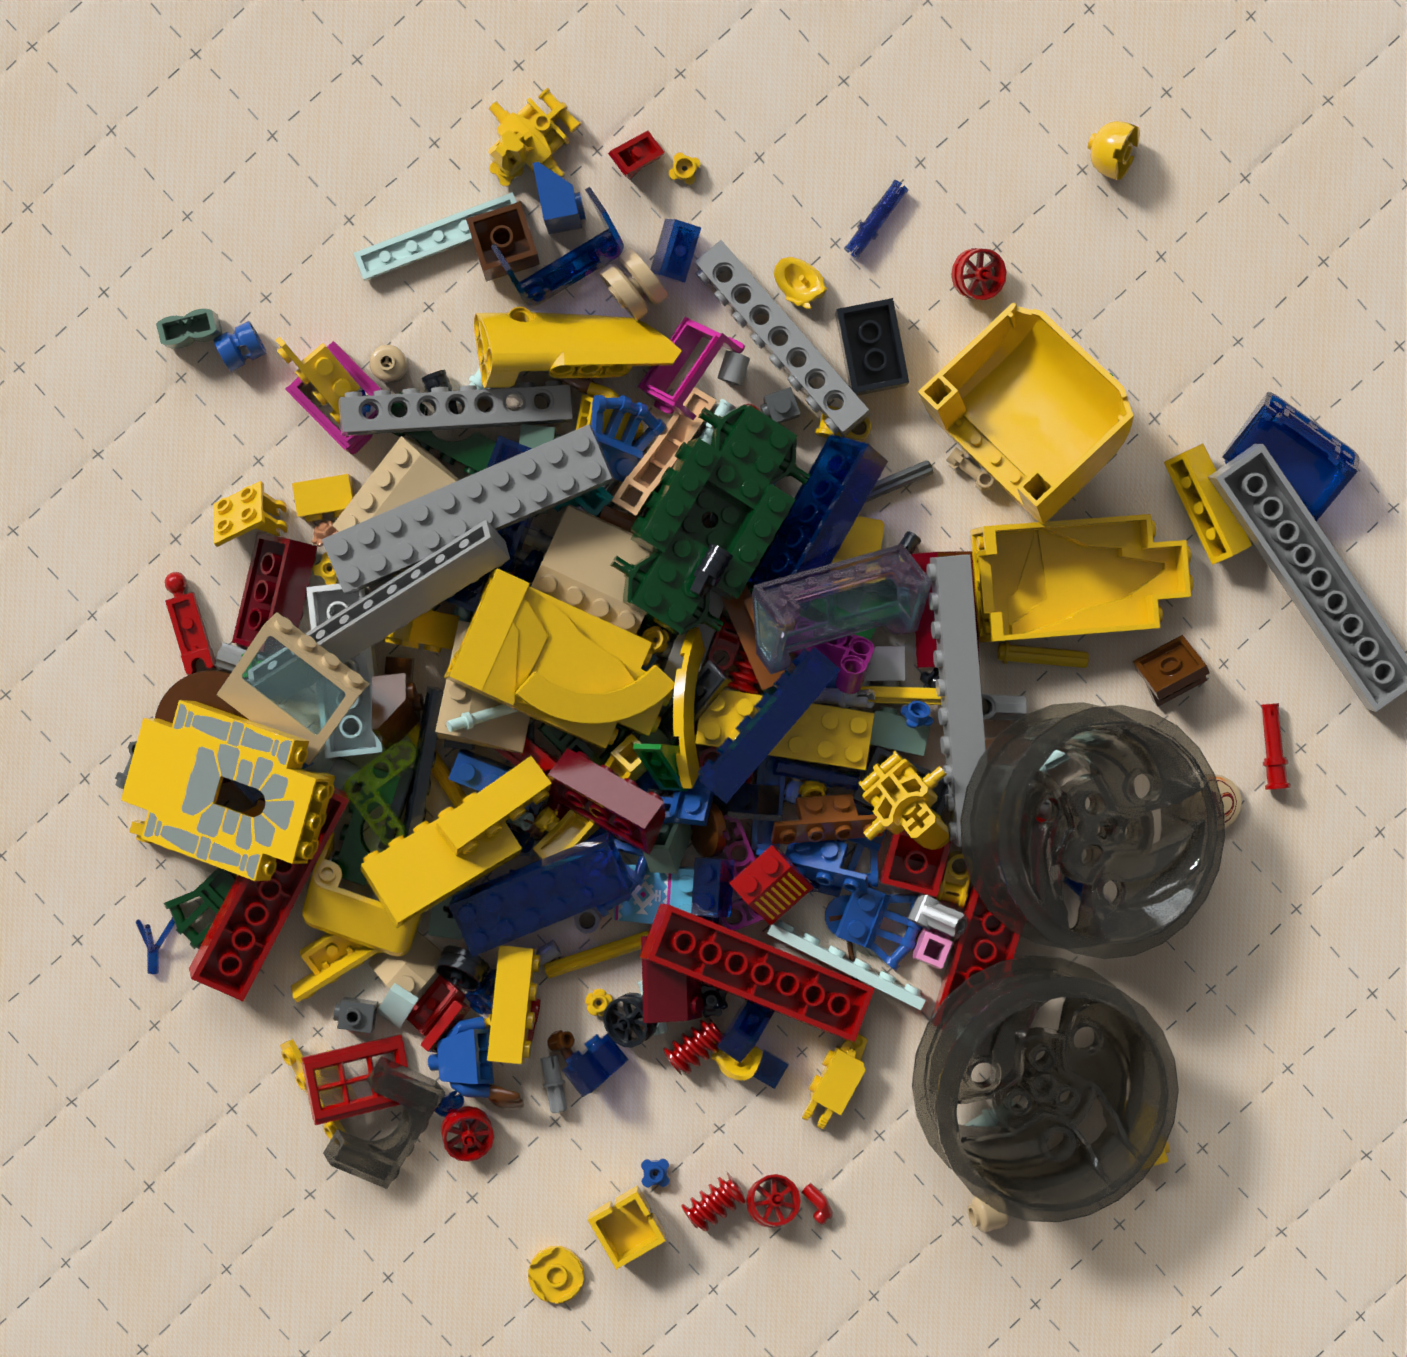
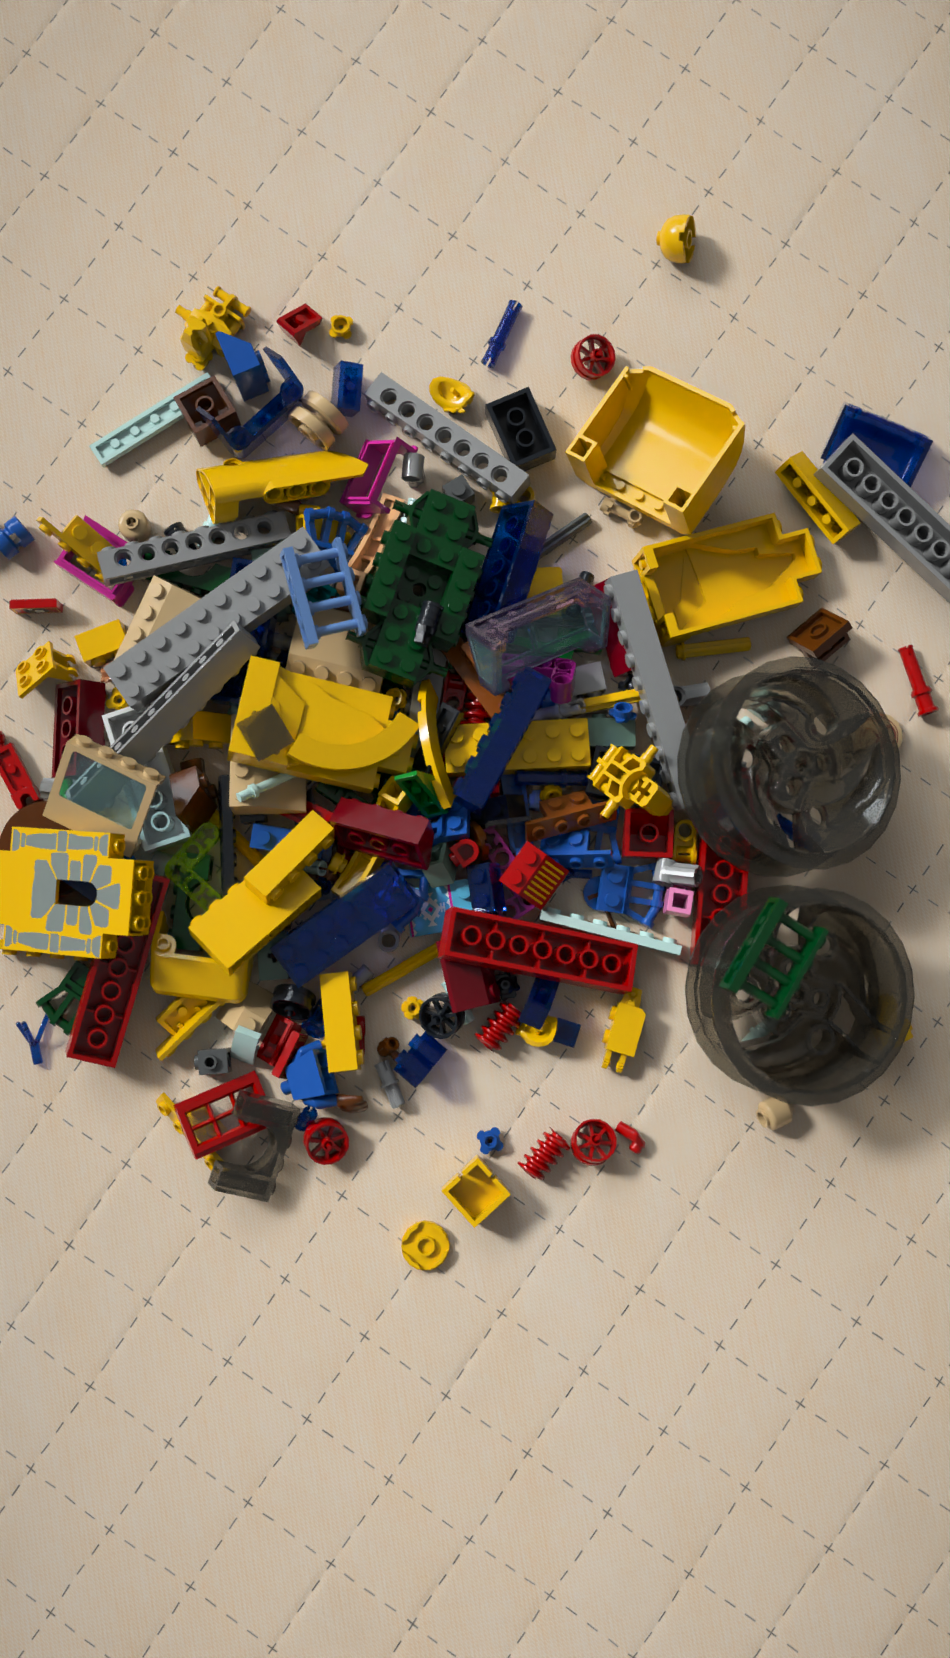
camera: 15 degrees left, 5 degrees down
black tile [378,765,414,850] -> none
none -> red tile [9,598,63,614]
none -> clear smoke piece [236,704,295,762]
none -> medium blue fence [280,537,368,650]
none -> red plate [448,839,479,868]
none -> dark green fence [719,897,829,1020]

